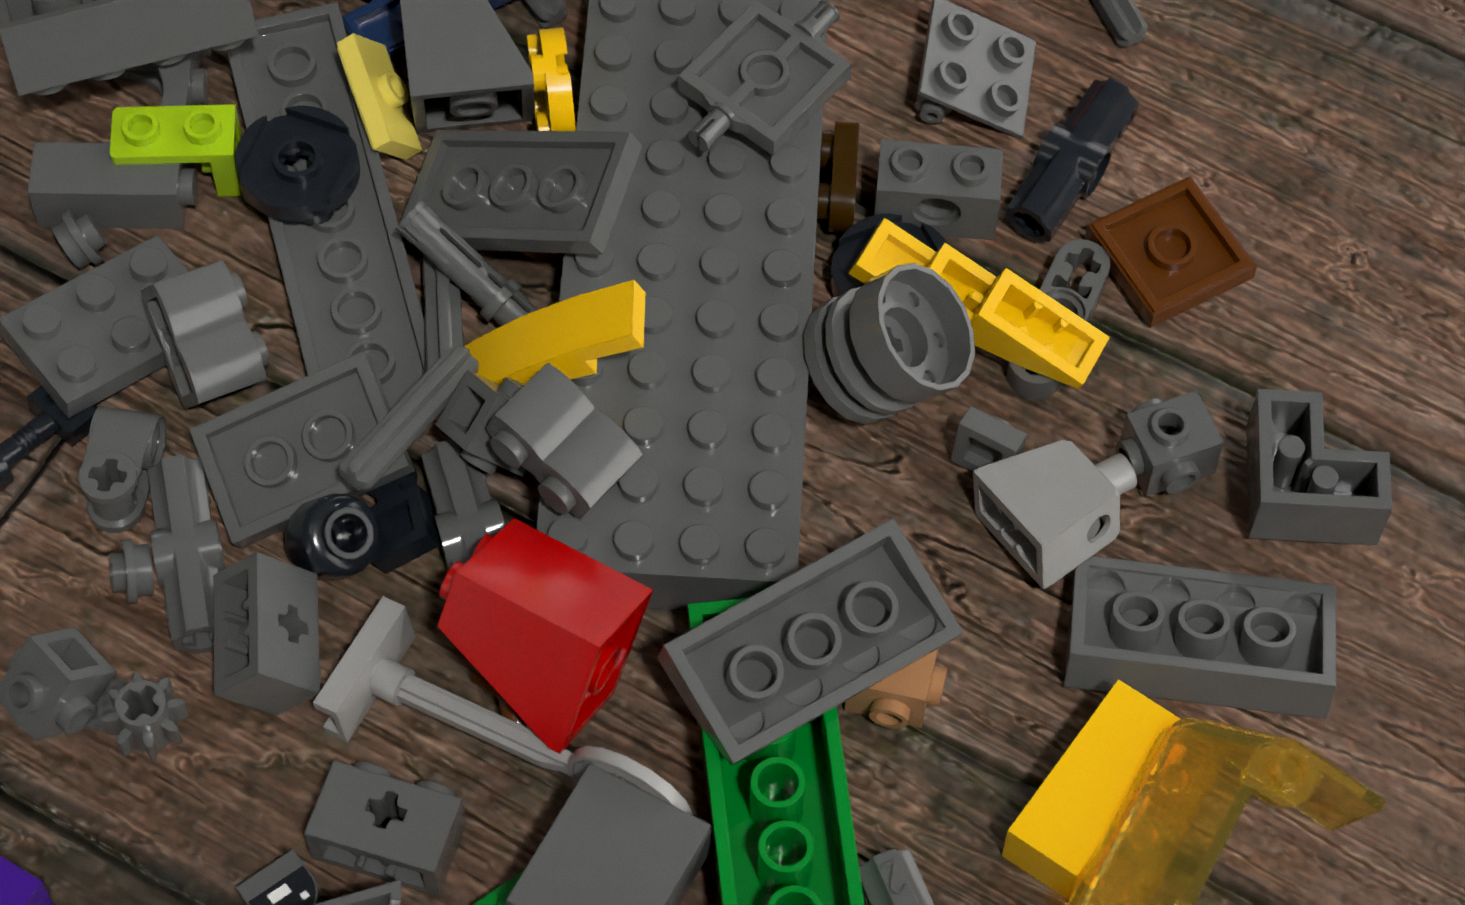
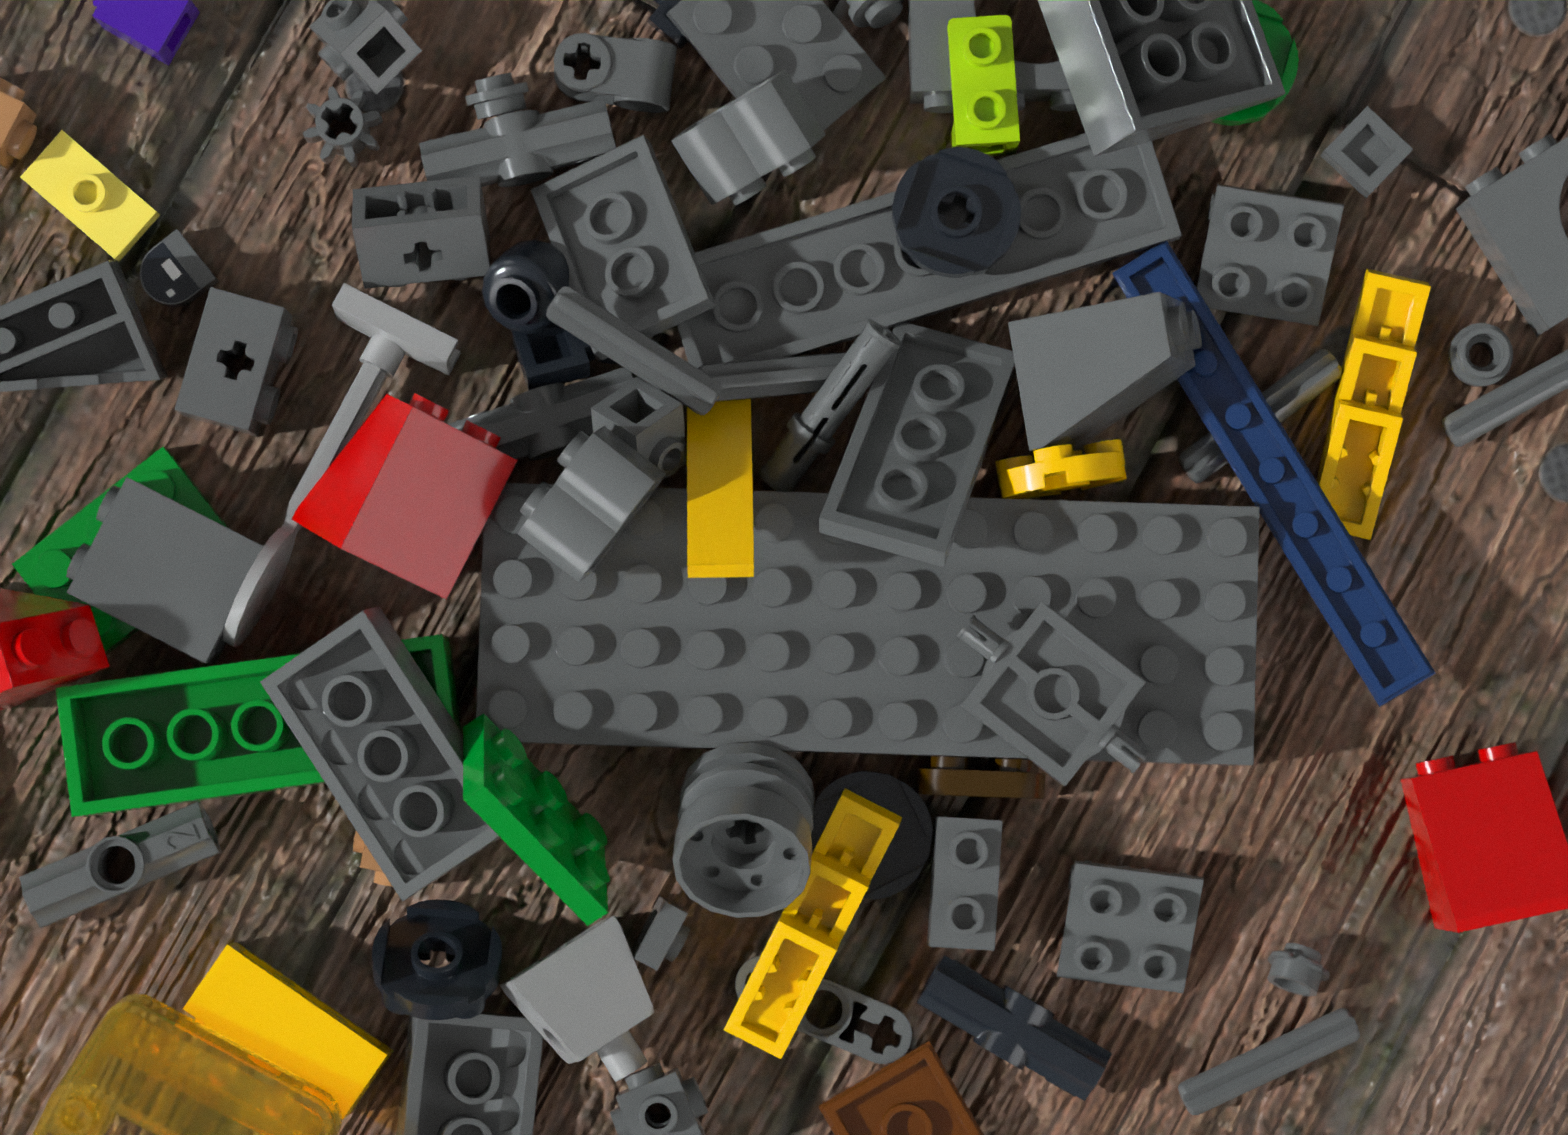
camera: 90 degrees right, 25 degrees up
light yellow plate [337,33,423,160] -> none
none -> black plate [372,899,502,1020]
none -> green plate [463,713,610,926]

